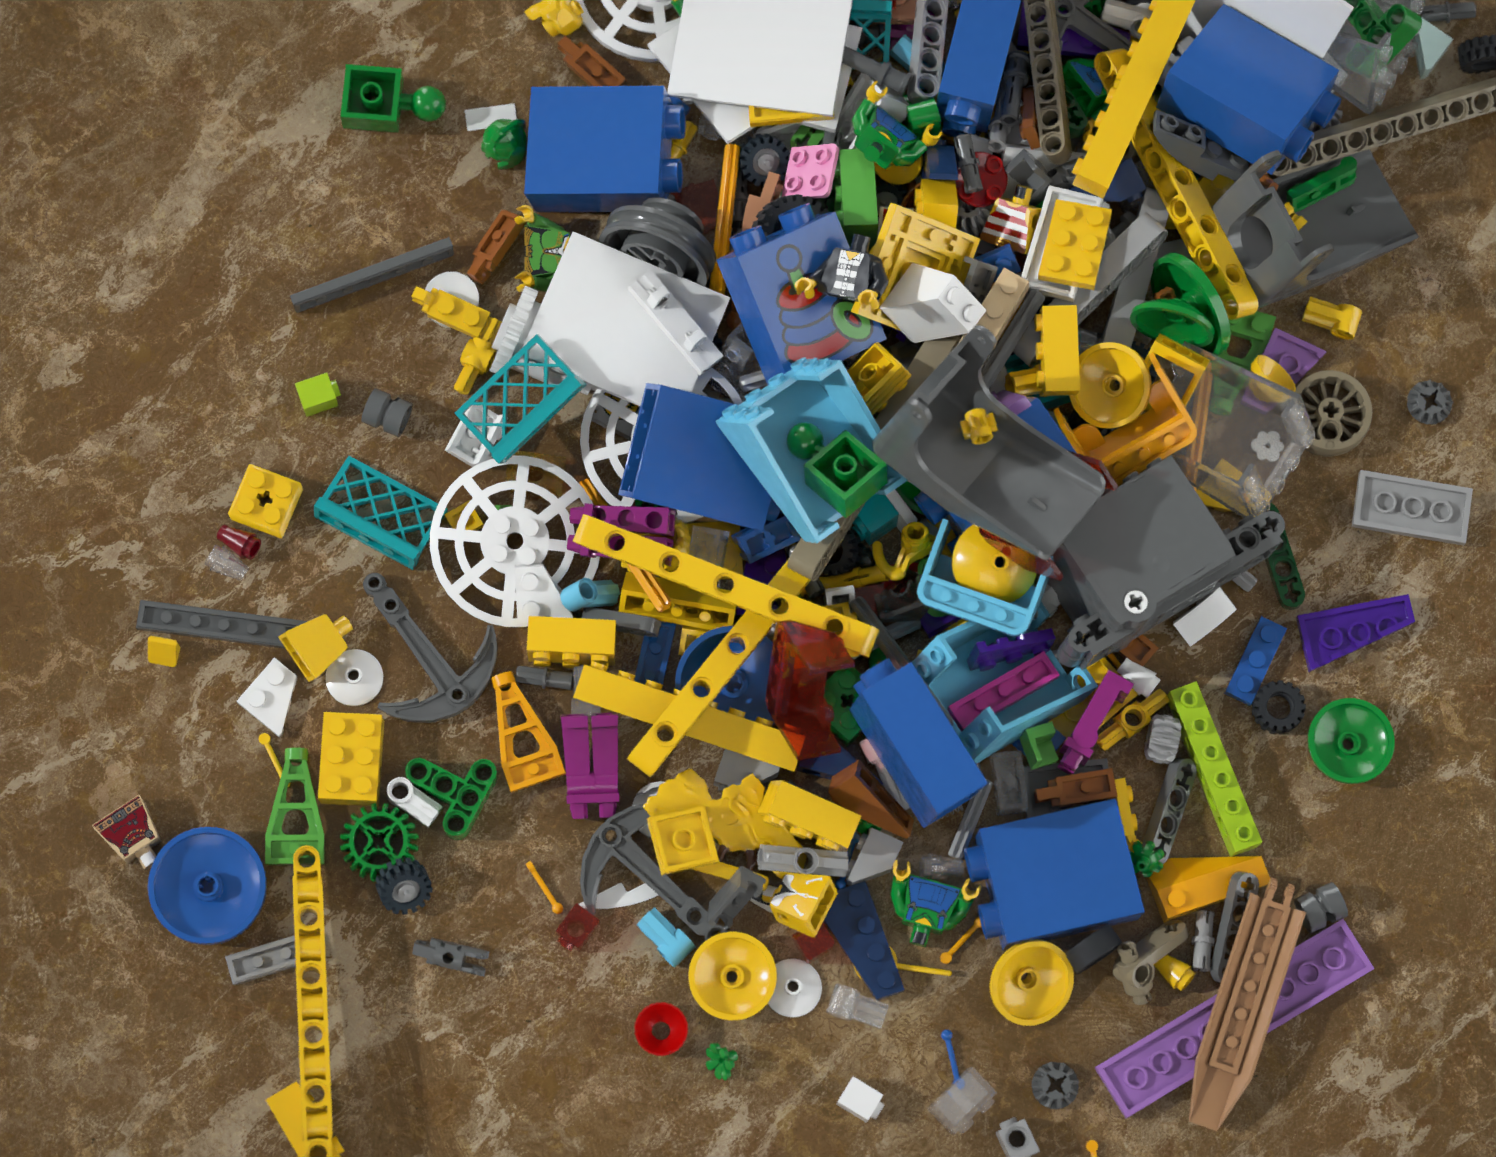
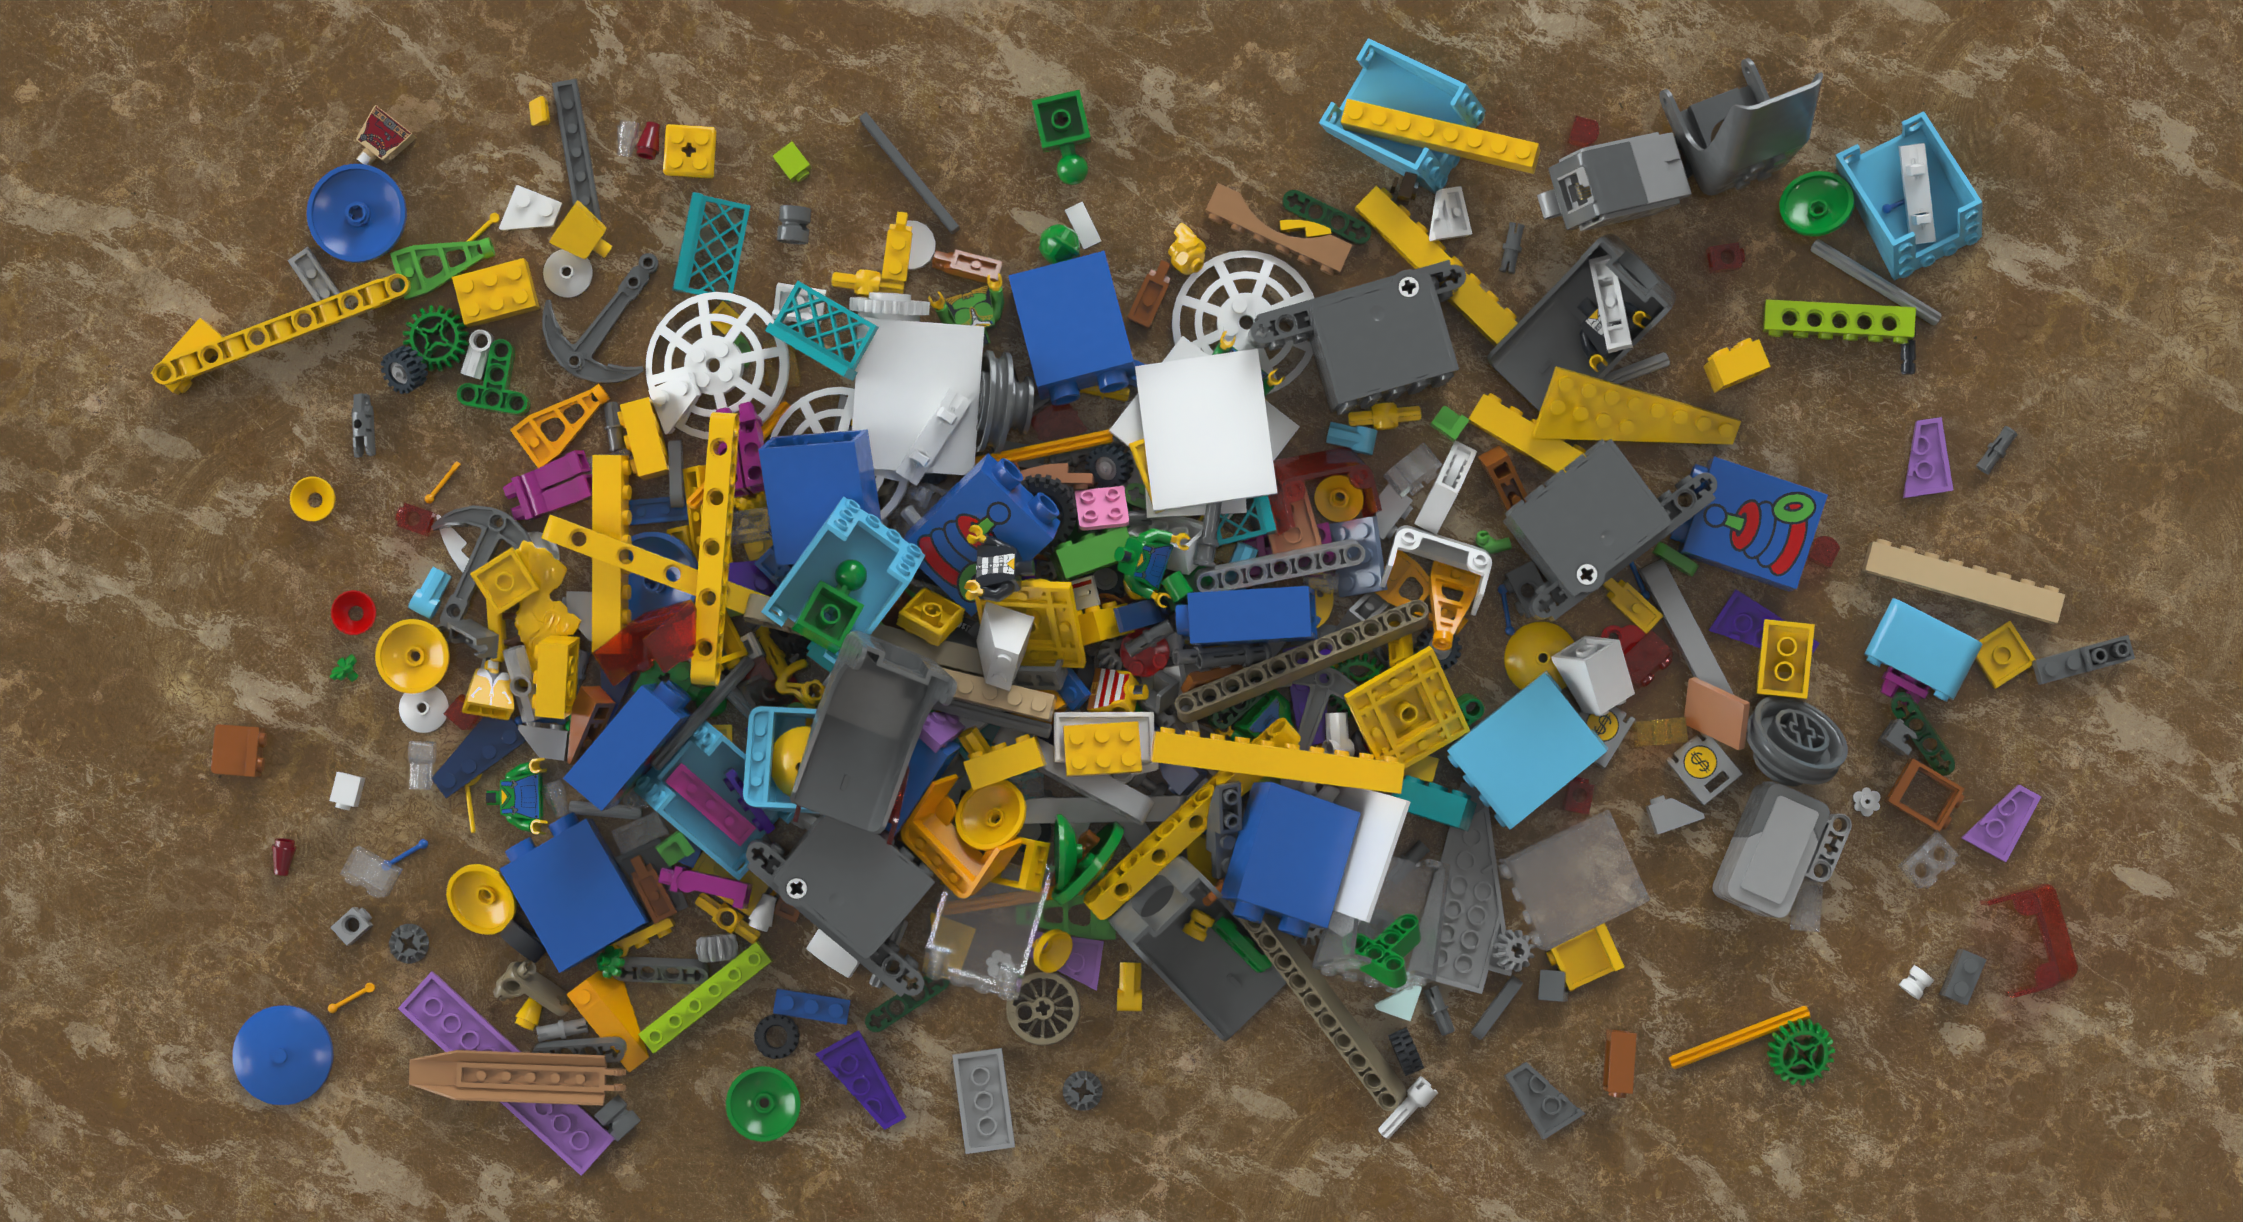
camera: 85 degrees right, 10 degrees up
medium azure piece [560,578,620,612] -> none
light orange hinge [940,916,981,964] -> none
yellow gear [960,408,998,444] -> none
none -> yellow piece [290,477,336,522]

